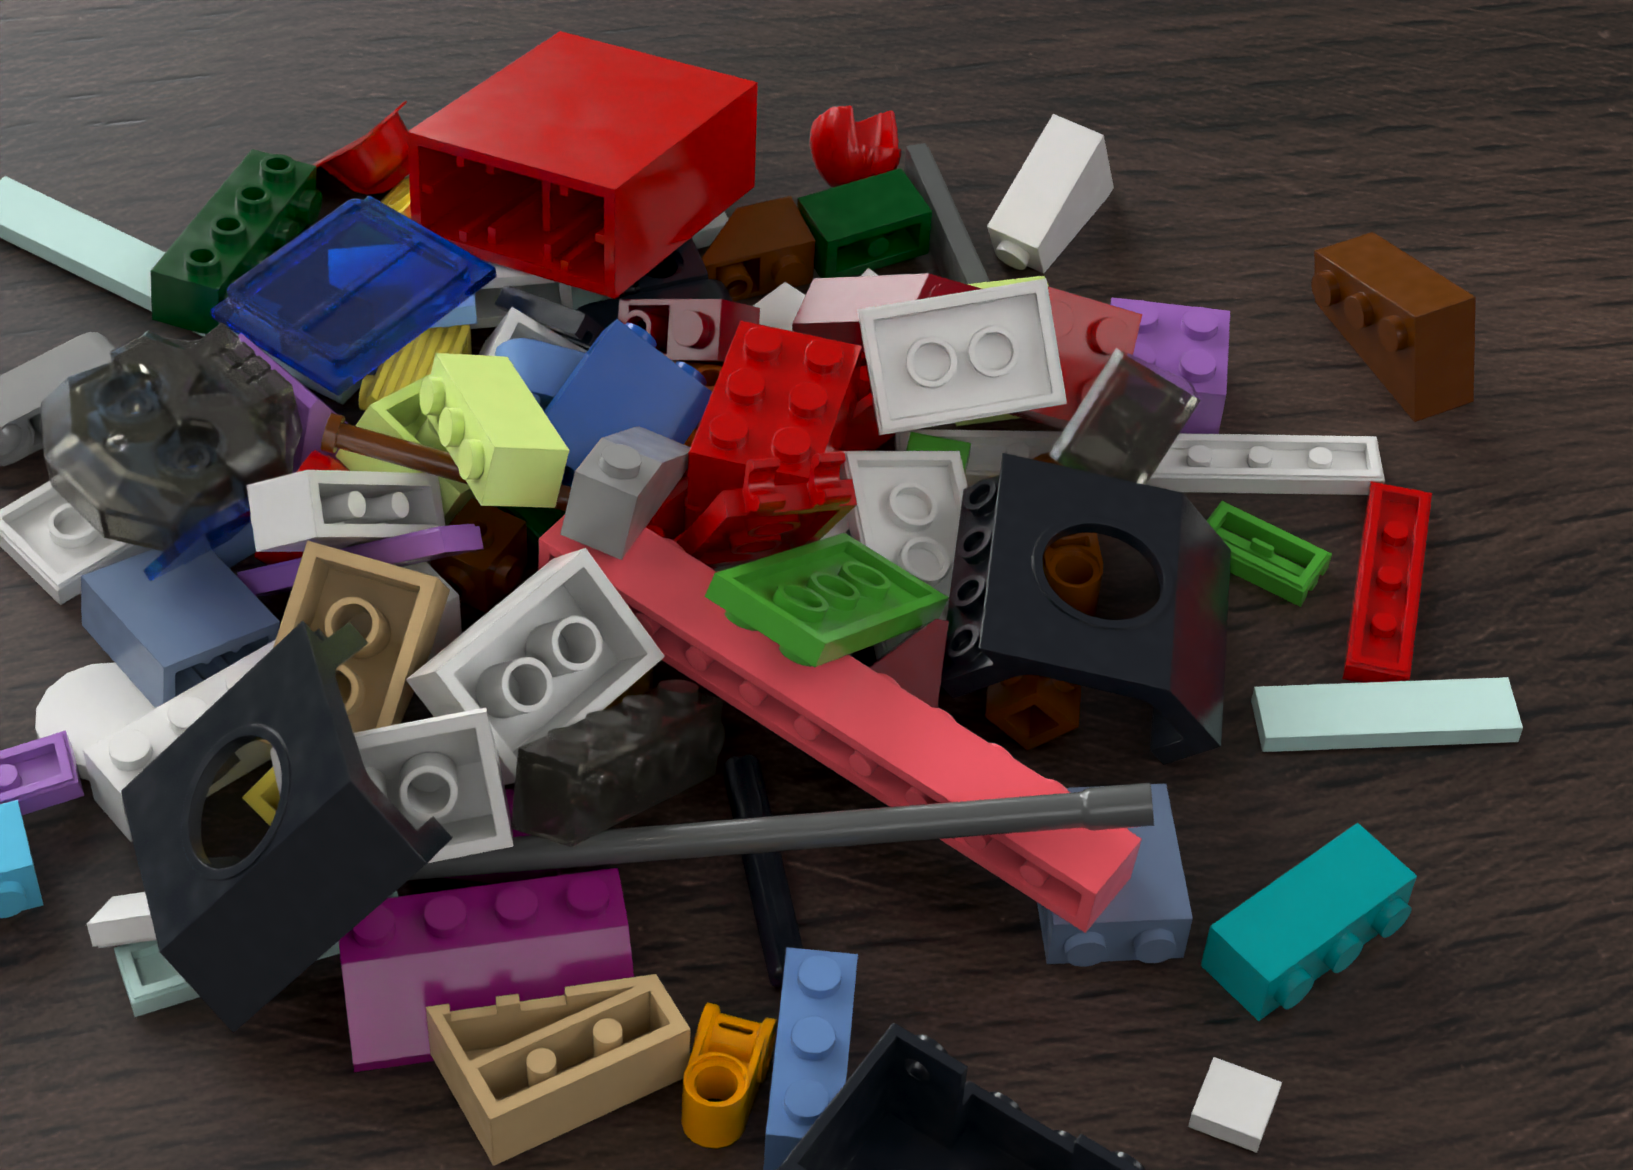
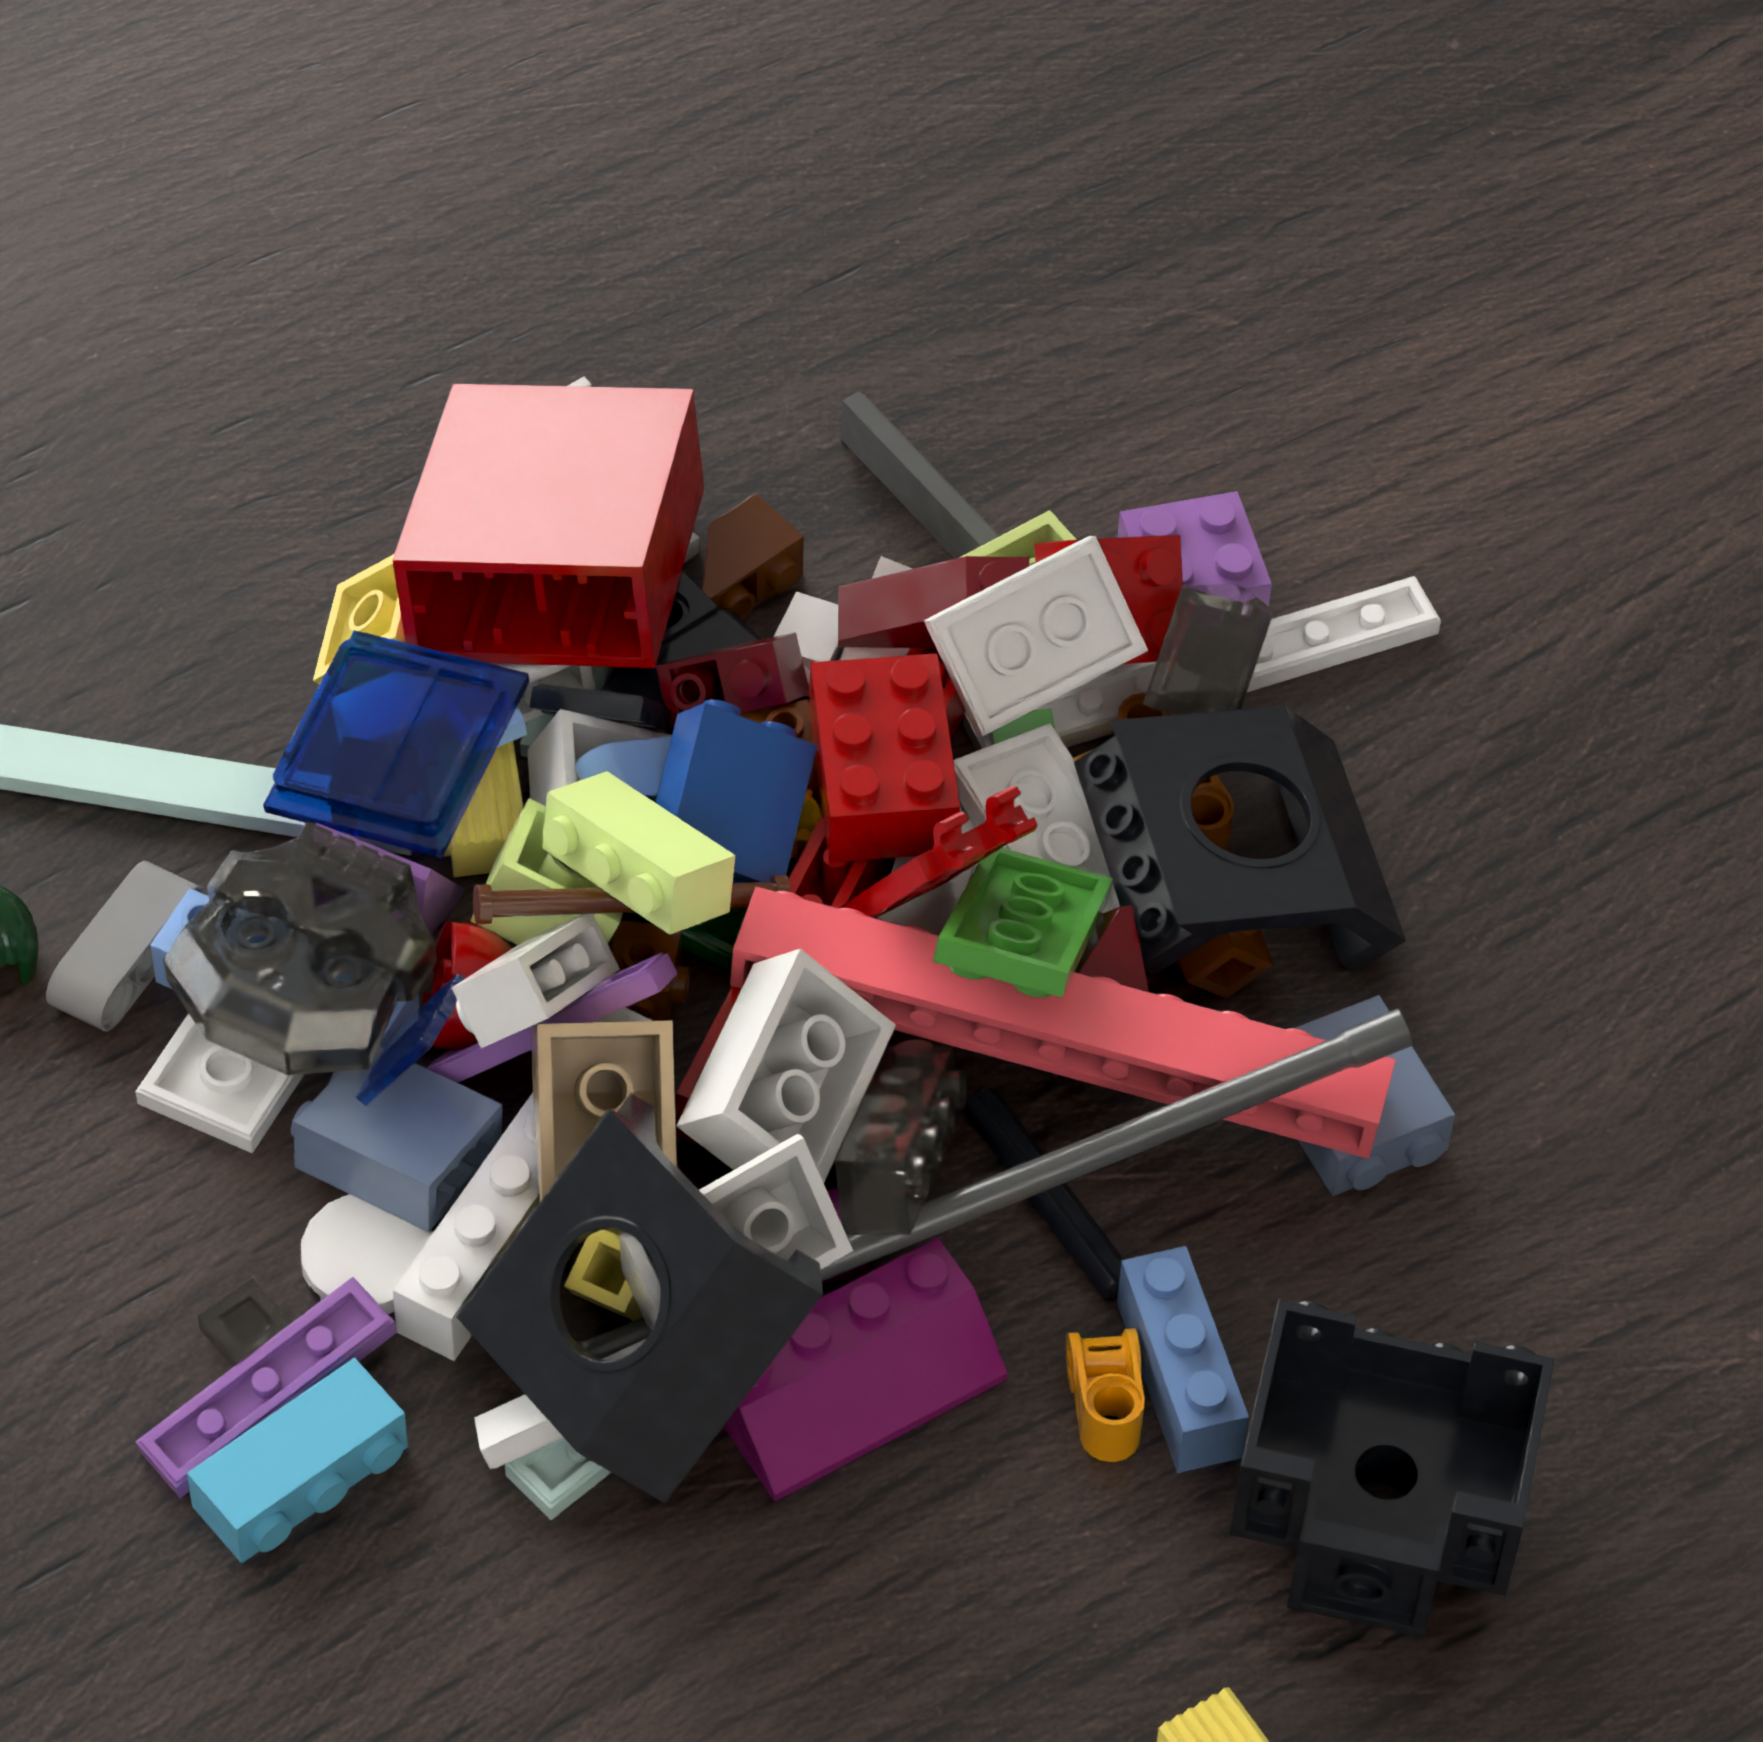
camera: 20 degrees left, 5 degrees up
dark green brick [150,149,322,338] -> none
red piece [312,100,409,195] -> none
tan wedge [426,974,690,1166] -> none
light grey slope [560,426,690,560] -> none
dark green brick [797,168,932,278] -> none
red hair [809,106,901,188] -> none
white slope [987,114,1114,273] -> none
white tile [1188,1057,1282,1153] -> none
teal brick [1201,823,1417,1021] -> none
bright green tile [1207,501,1332,607] -> none
light aqua tile [1251,677,1523,752] -> none
reddish brown wedge [1311,232,1476,422] -> none
red tile [1342,482,1432,683] -> none

